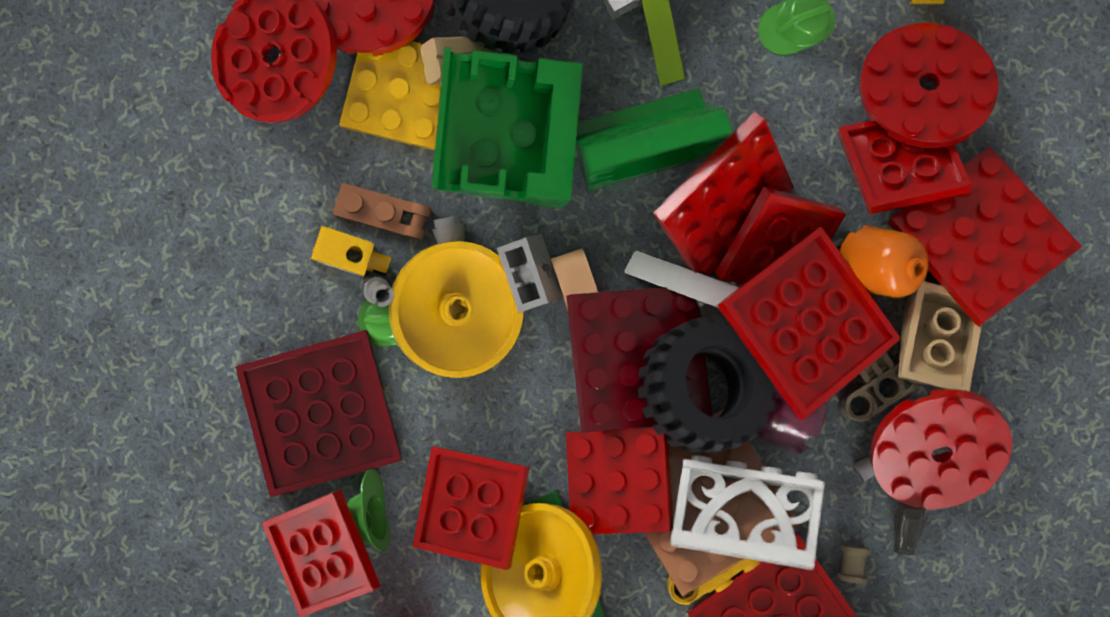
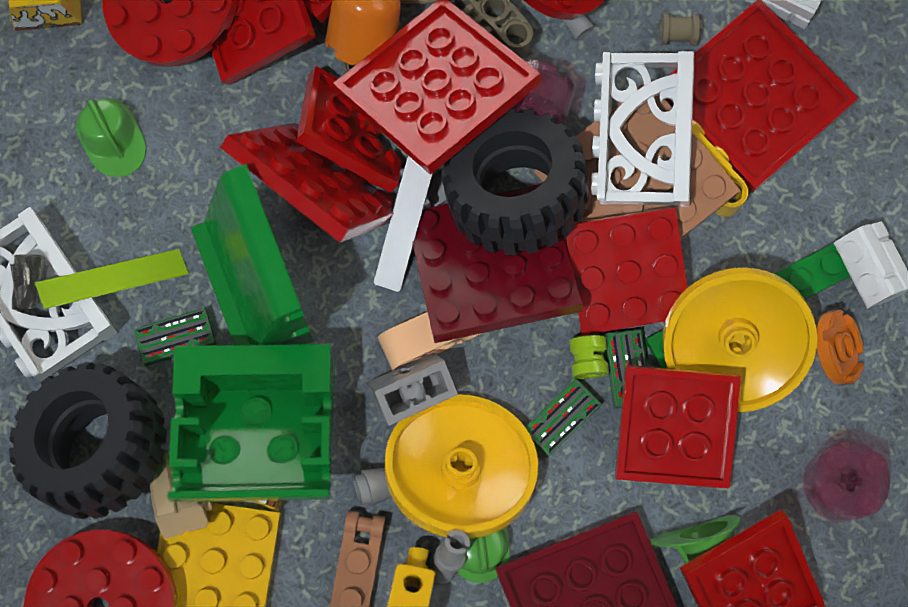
camera: 100 degrees left, 10 degrees down
none -> tile [133,308,217,366]
none -> tile [525,378,602,458]
none -> lime wheel [569,335,609,379]
none -> tile [603,329,647,409]

